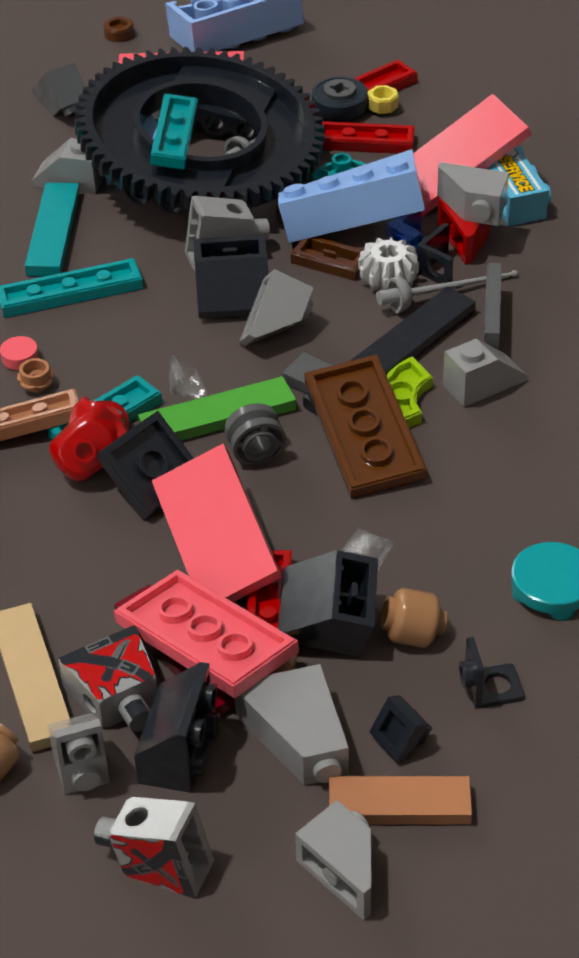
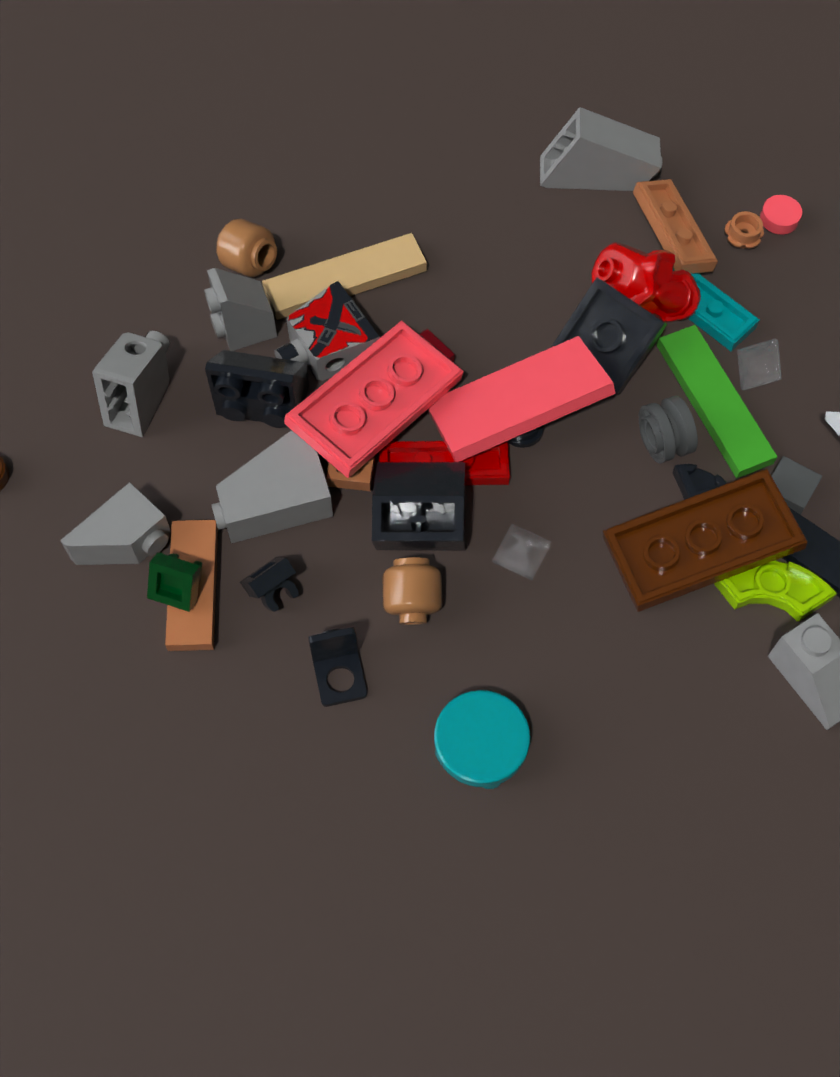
camera: 85 degrees right, 20 degrees up
none -> dark green tile [147,552,202,612]
none -> black tile [672,464,728,500]

